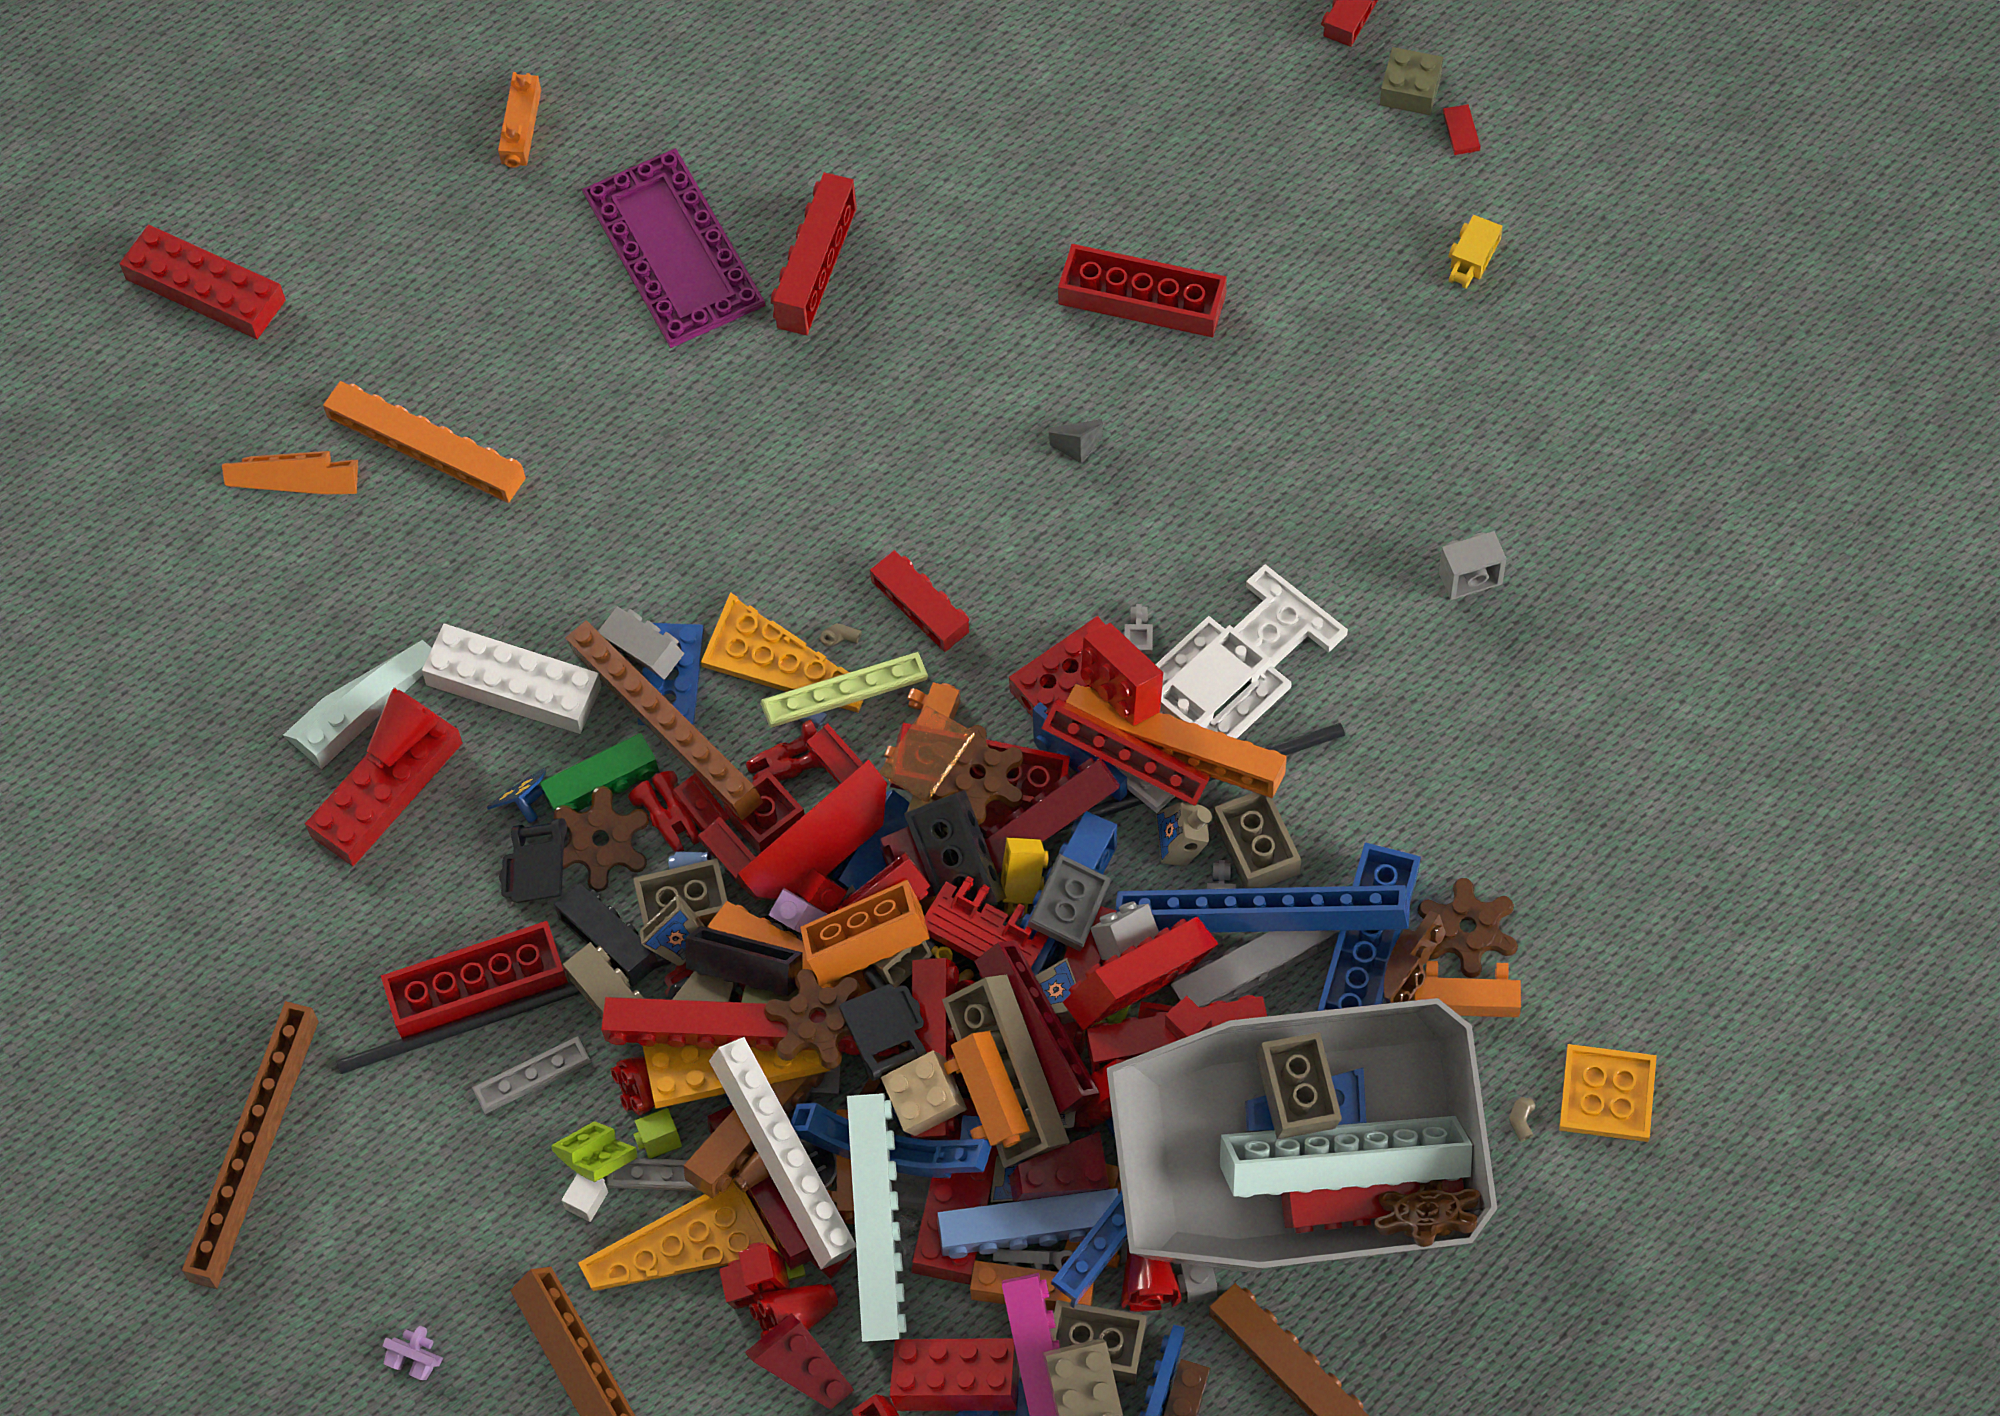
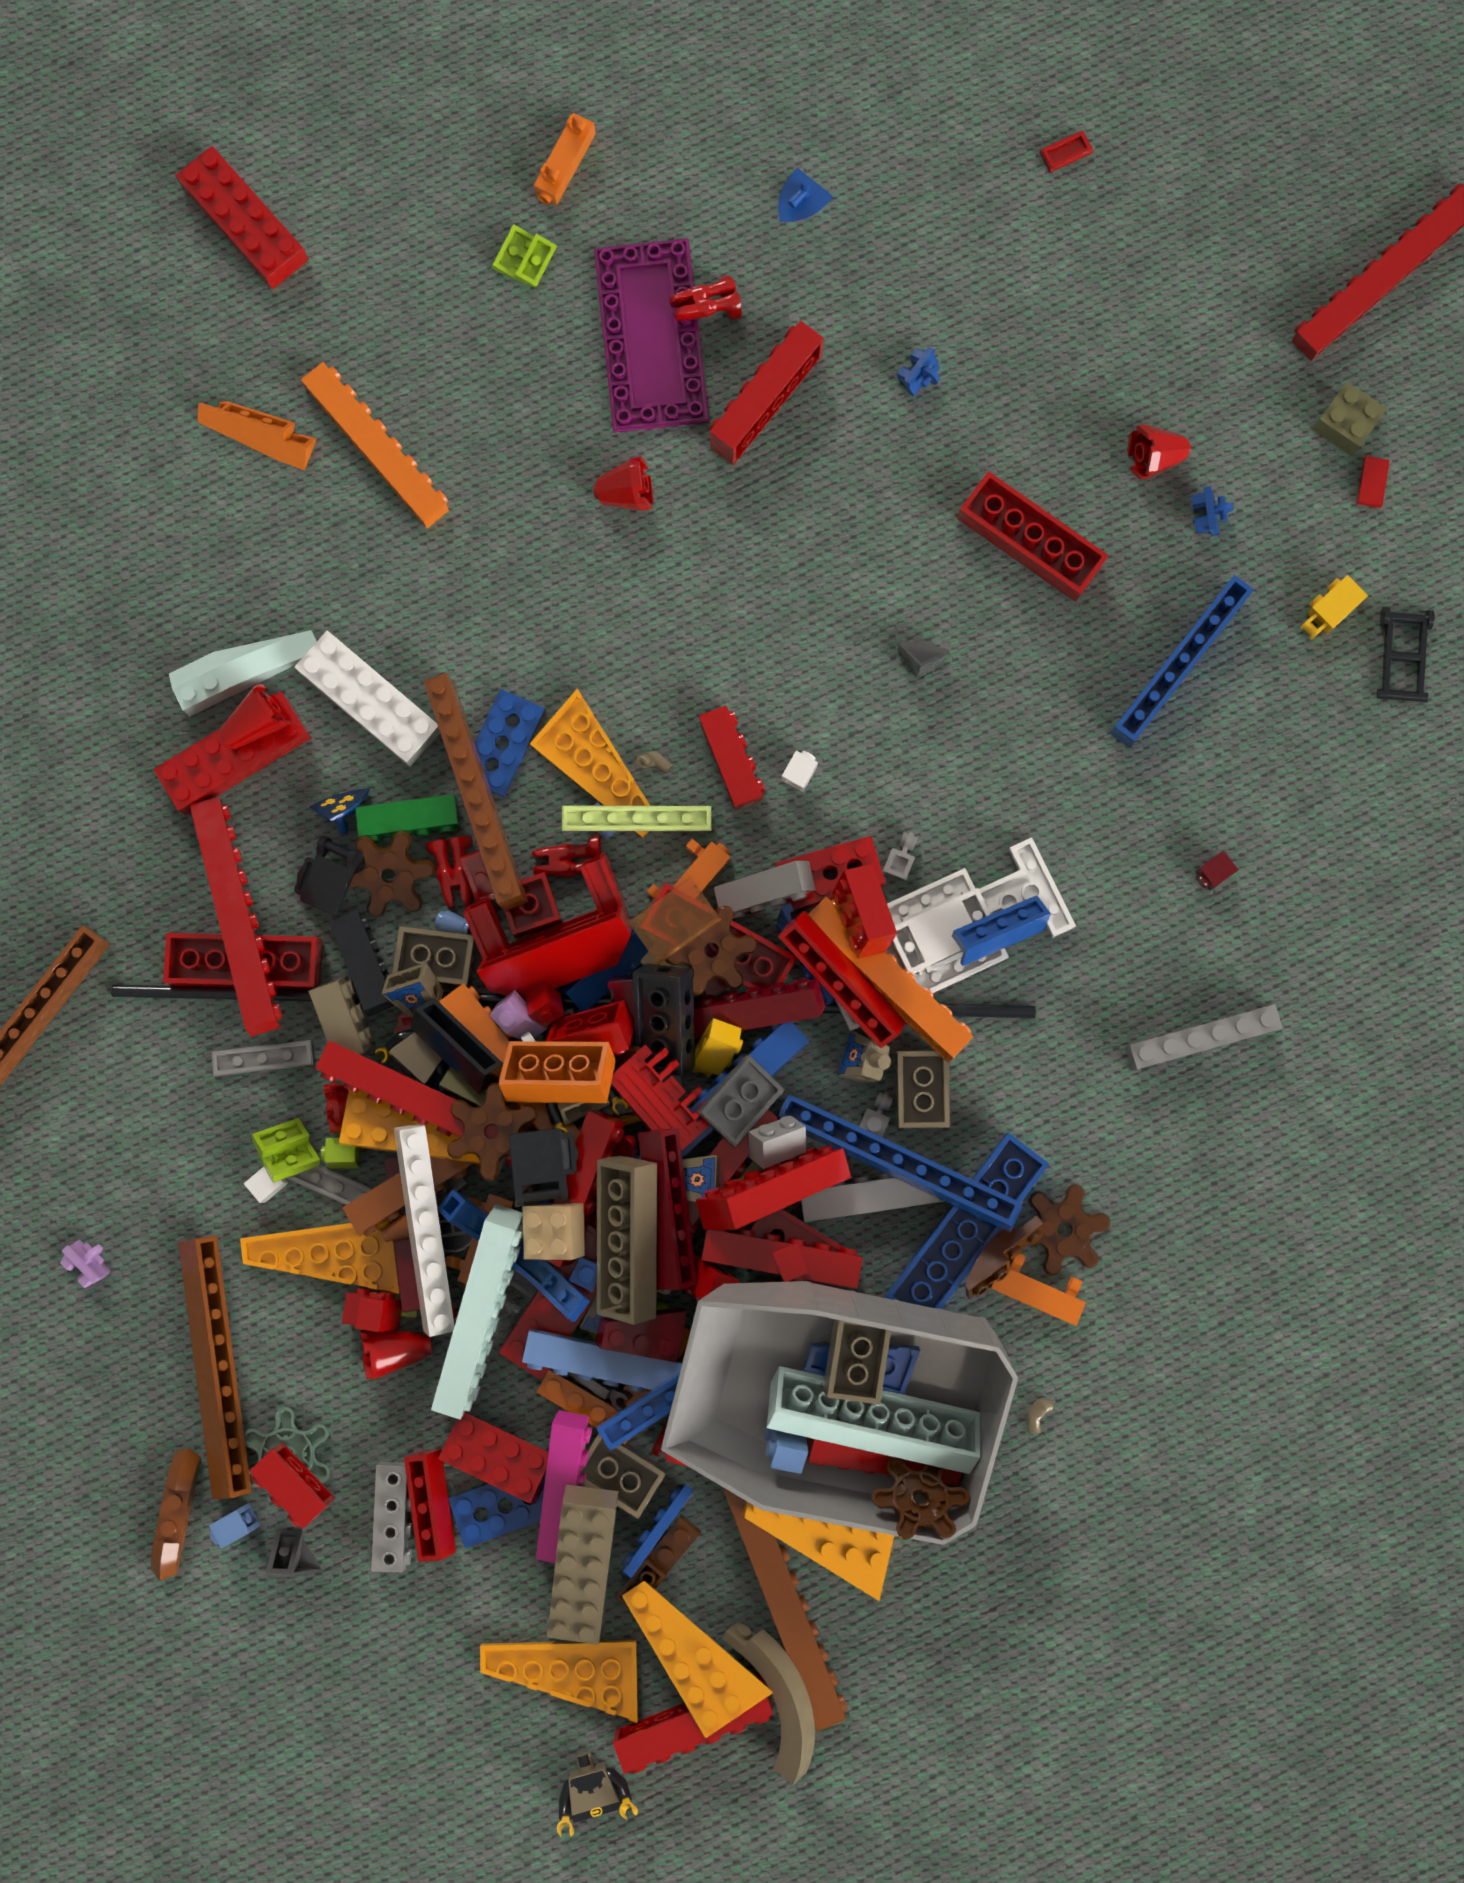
camera: 20 degrees right, 20 degrees up
light grey brick [598,606,684,680] -> none
dark red wedge [744,1313,854,1410] -> none
orange brick [943,1031,1030,1148] -> none
light grey brick [1439,531,1507,600] -> none
light orange plate [1559,1044,1657,1142] -> none
none -> red brick [190,797,283,1037]
none -> lime slope [491,224,557,288]
none -> red cone [593,456,654,511]
none -> red piece [669,275,742,321]
none -> light grey brick [714,861,816,920]
none -> light orange wing [742,1501,894,1601]
none -> medium blue brick [764,1425,808,1474]
none -> blue shield [778,168,833,222]
none -> white brick [781,751,818,792]
none -> blue hips [897,346,940,396]
none -> blue panel [952,895,1051,966]
none -> blue brick [1110,575,1254,748]
none -> light grey brick [1125,1004,1283,1071]
none -> red cone [1127,425,1191,479]
none -> blue hips [1191,486,1234,535]
none -> dark red brick [1195,850,1239,891]
none -> black piece [1377,606,1435,702]

